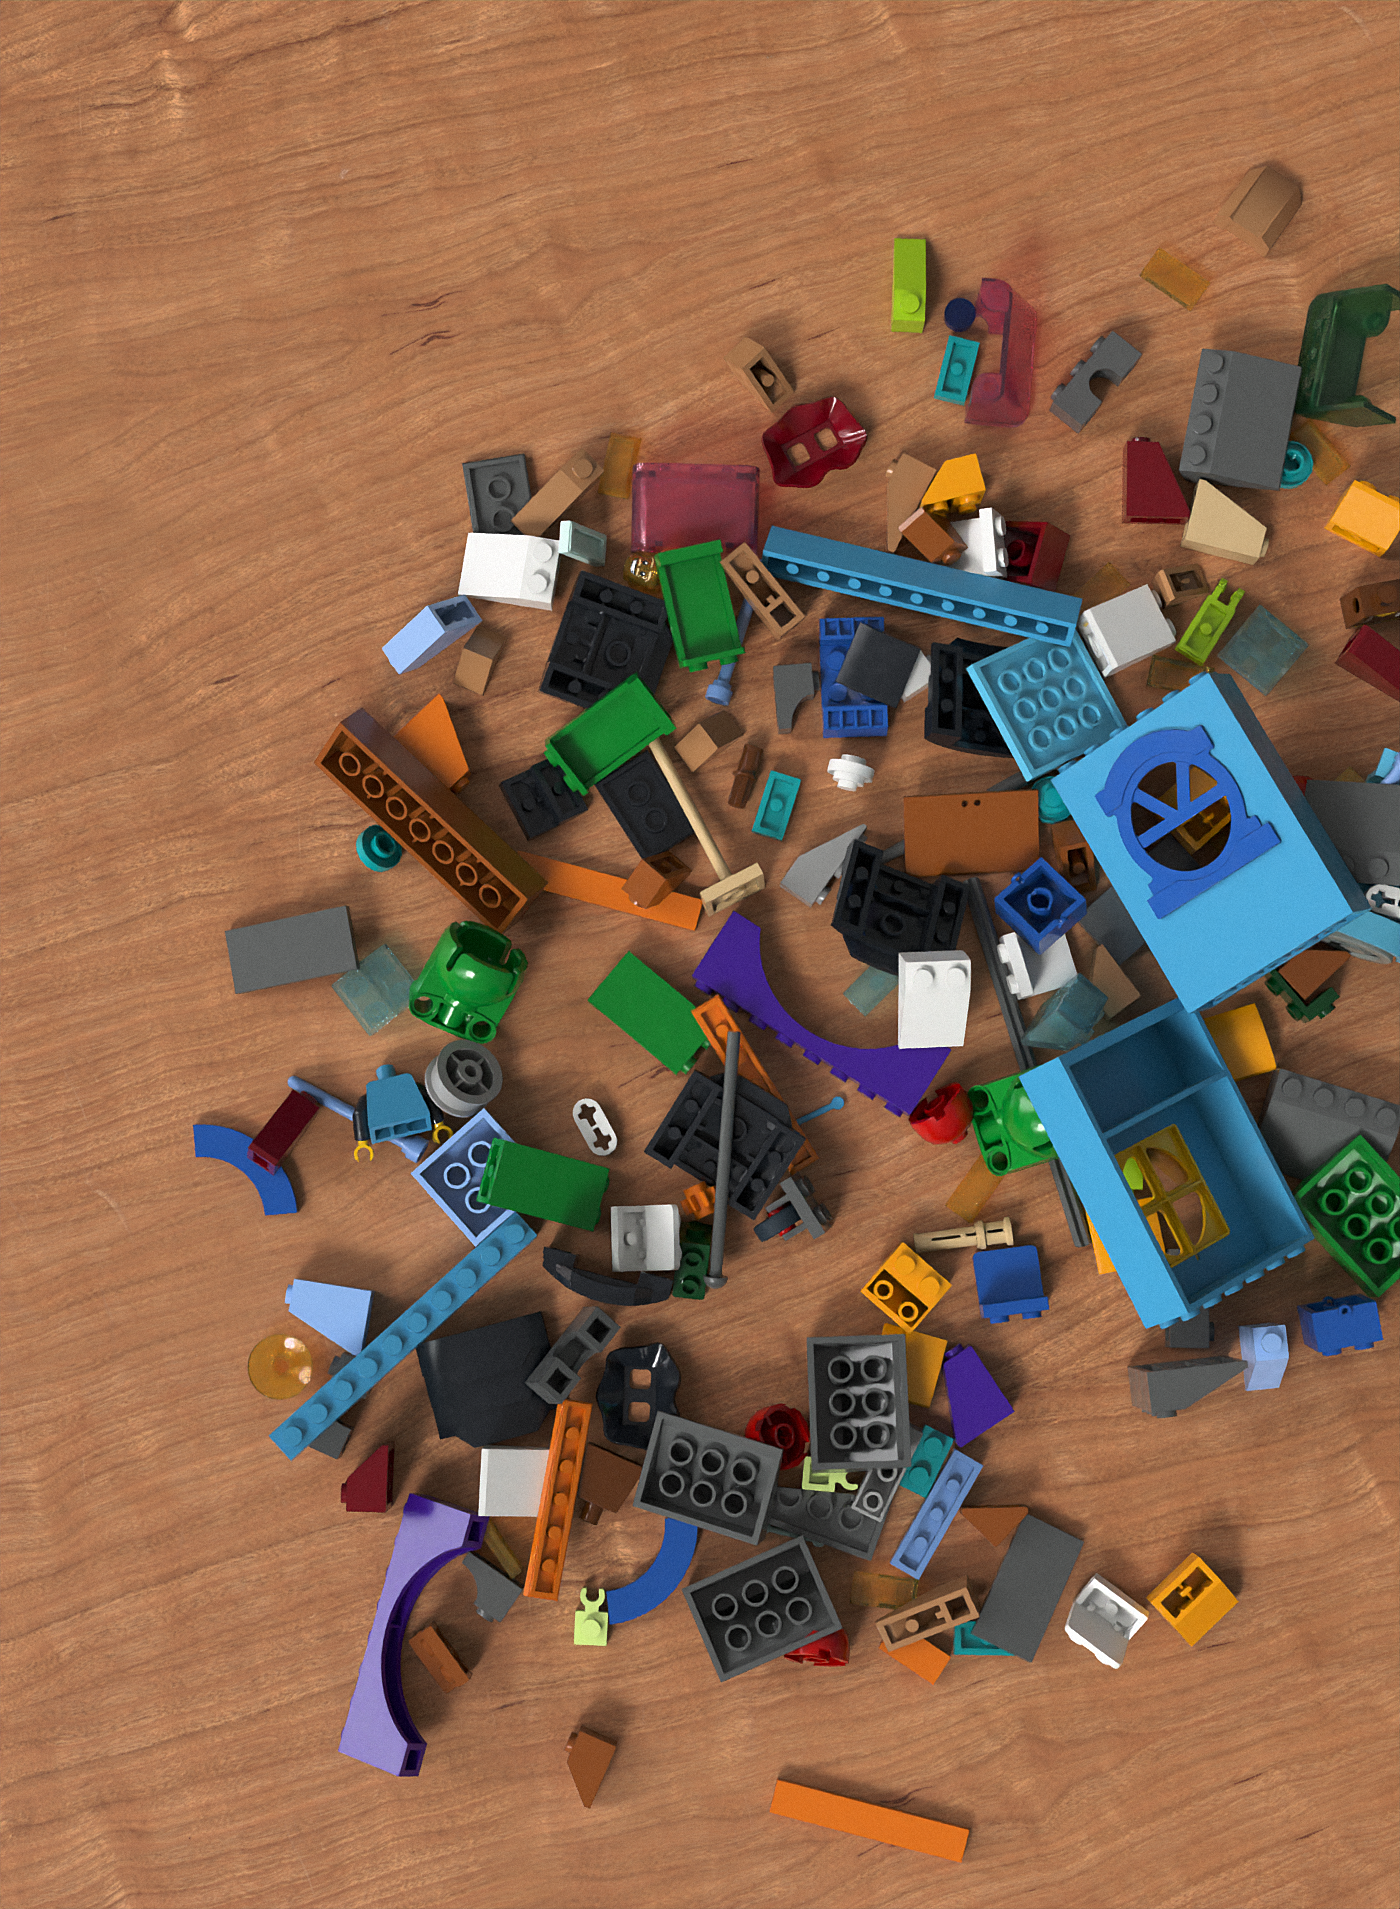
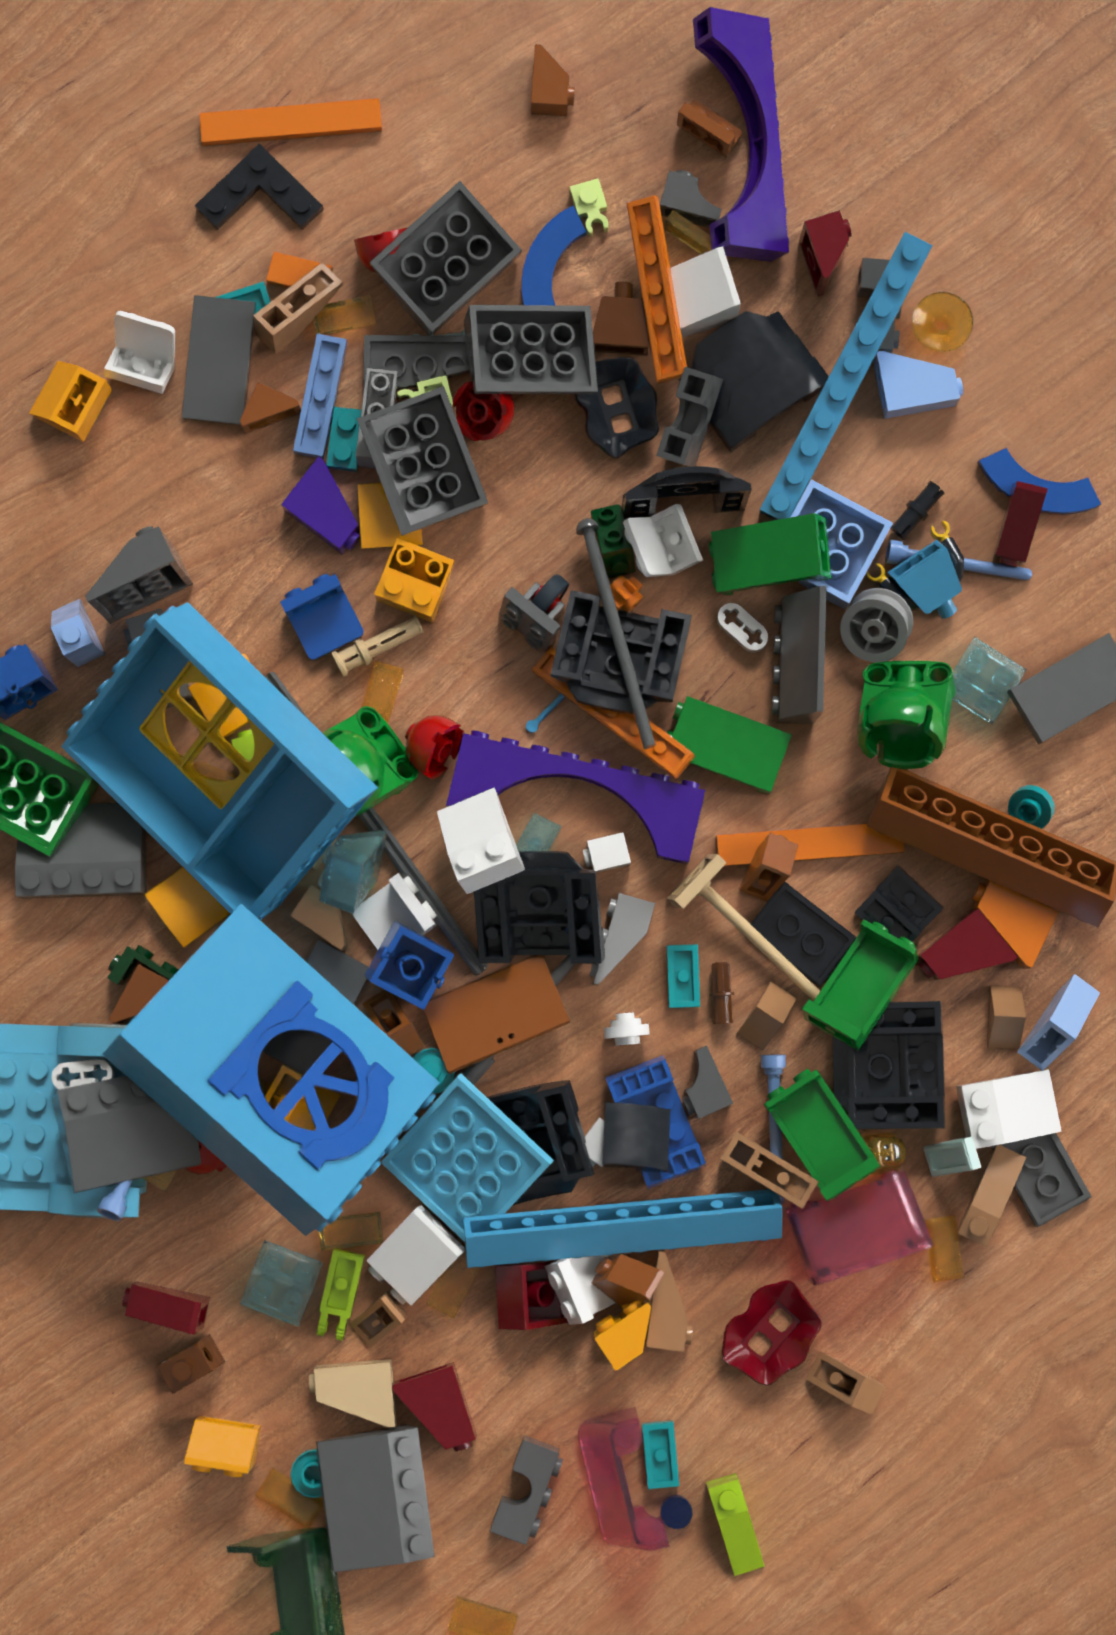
camera: 160 degrees right, 0 degrees up
none -> black plate [195,144,324,230]
none -> white brick [582,832,631,873]
none -> dark grey slope [771,586,826,724]
none -> black pin [890,481,945,540]
none -> dark red slope [917,908,1018,980]

